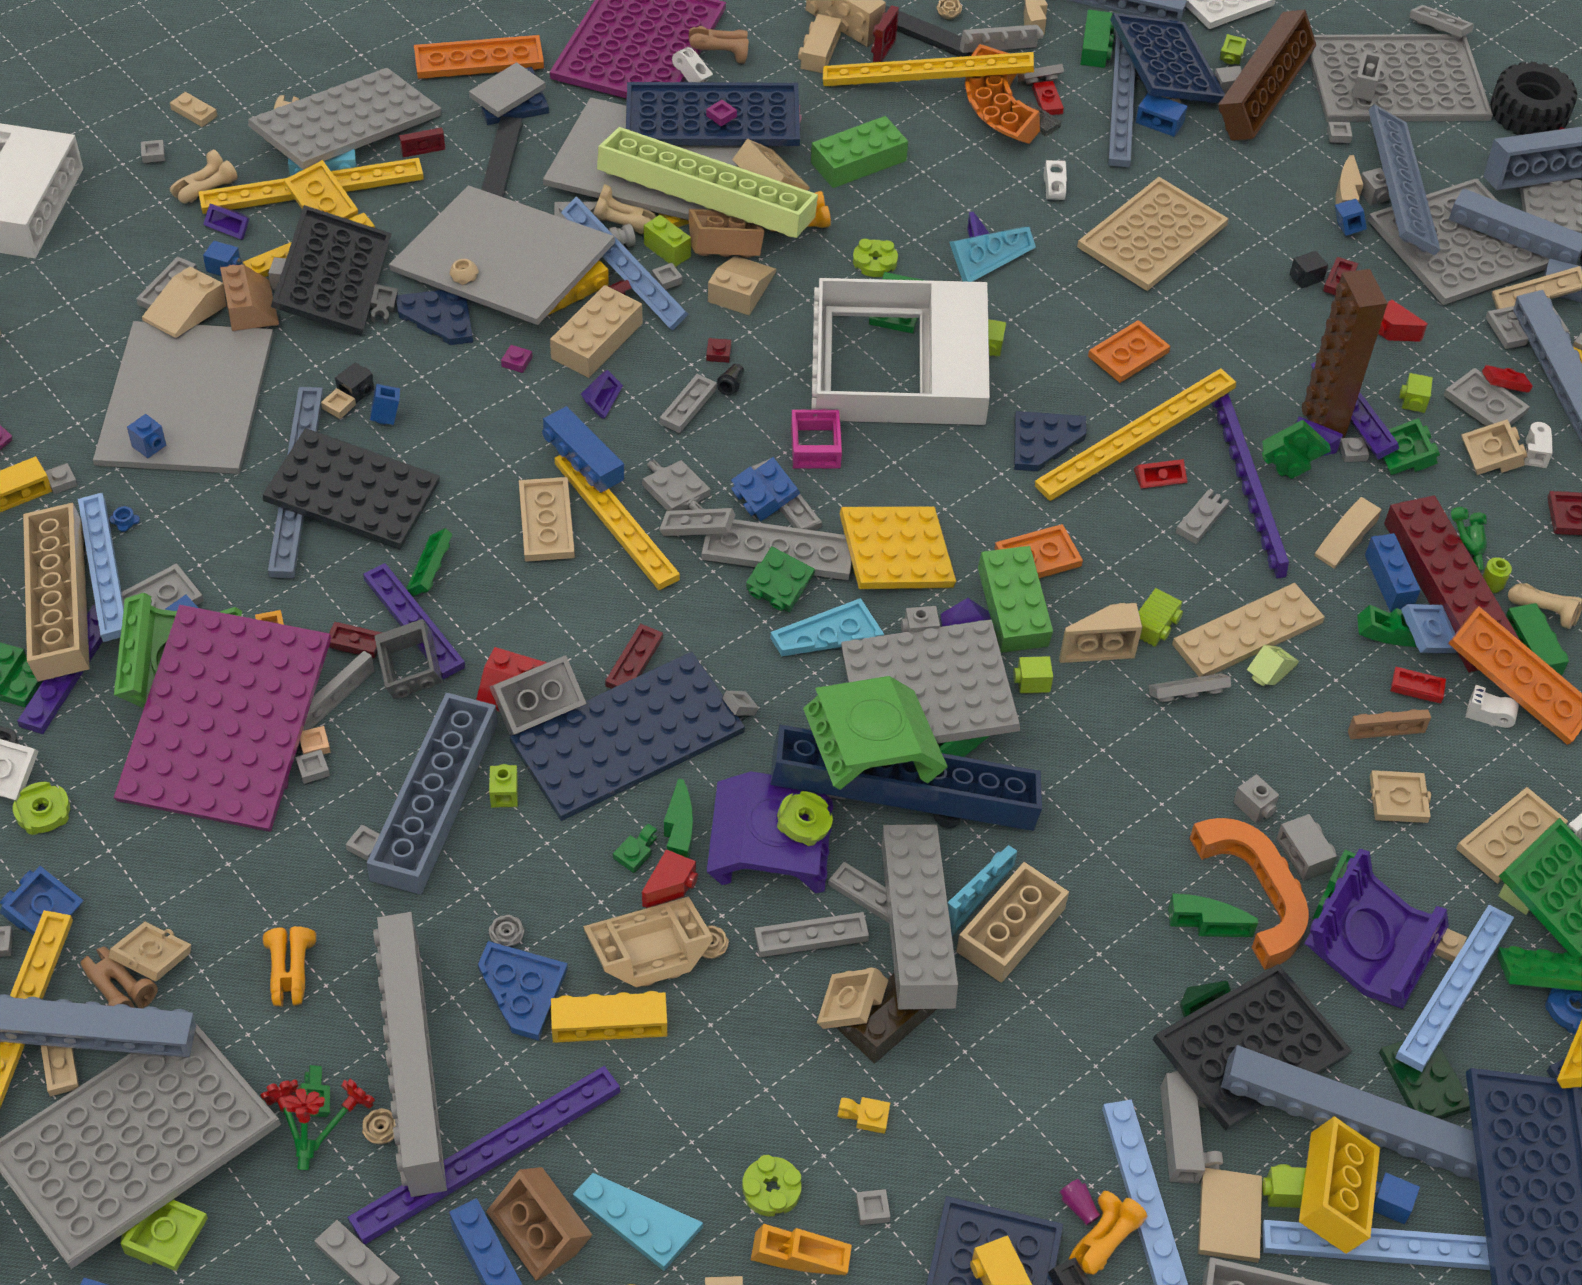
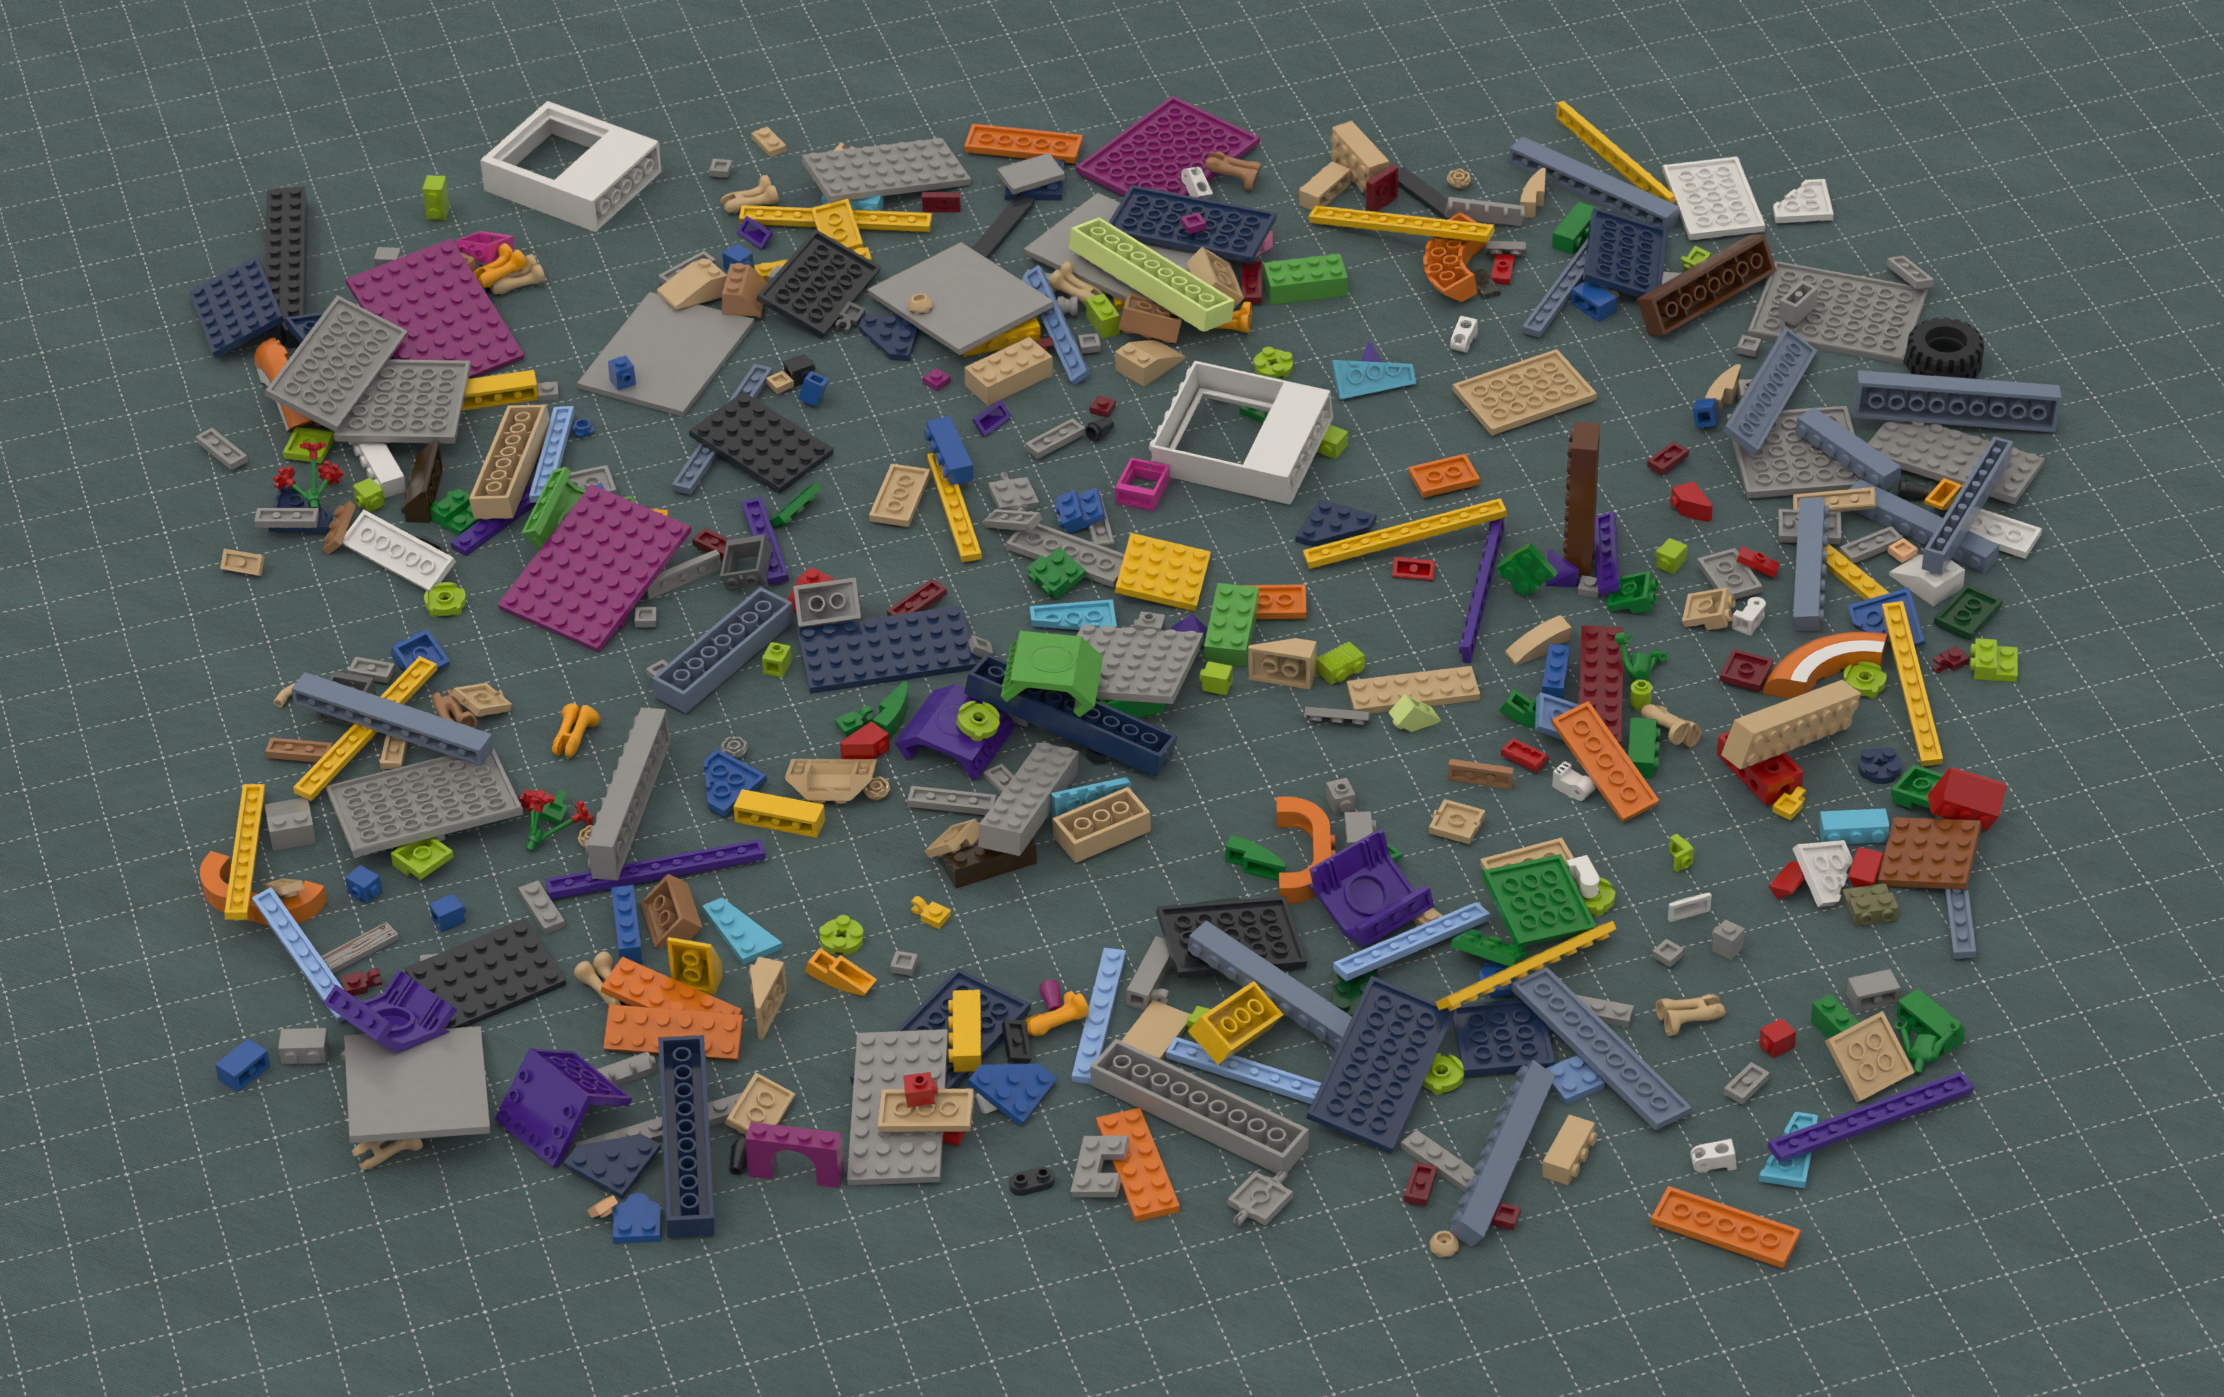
camera: 25 degrees right, 10 degrees down
light nougat plate [300,726,331,755] -> none
light grey hinge [1176,489,1230,544] -> none
black brick [1289,251,1328,288] -> none
blue brick [1373,1173,1420,1225] -> none
none -> dark red plate [1242,261,1262,304]

